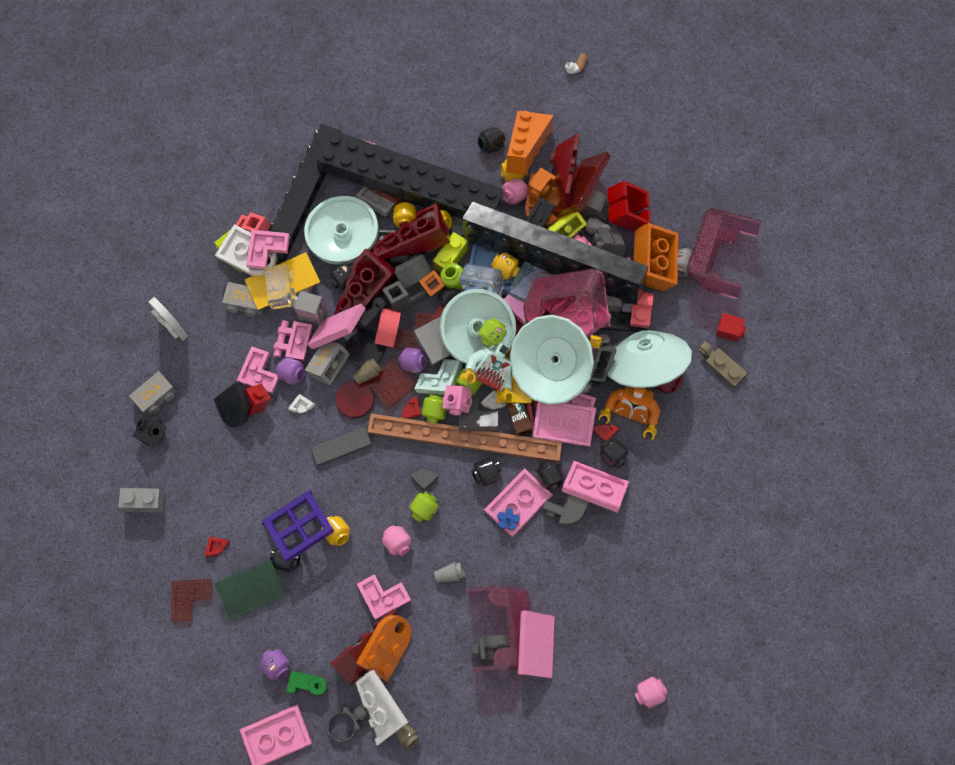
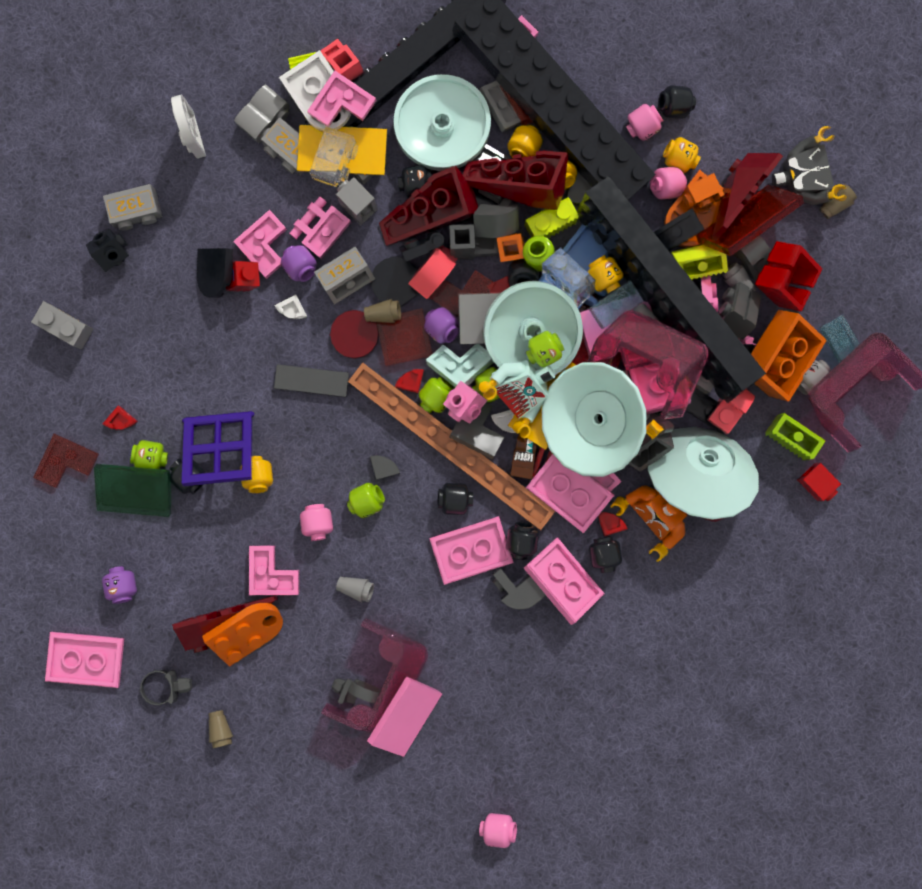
camera: 25 degrees right, 15 degrees up
green leg [286,671,328,696] -> none
bright pink tile [308,304,365,349] -> none
white wing [356,670,408,745] -> none
blue plant [497,508,520,530] -> none
orange wedge [506,111,554,175] -> none
arm [565,53,588,75] -> none
dark tan plate [699,341,747,387] -> none
none -> lime head [130,440,168,474]
none -> light grey brick [234,84,290,144]
none -> bright pink head [626,104,663,141]
none -> lime brick [765,413,825,460]
none -> dark grey torso [772,126,847,205]
none -> dark tan cone [819,184,857,219]
none -> clear light blue plate [819,315,867,370]

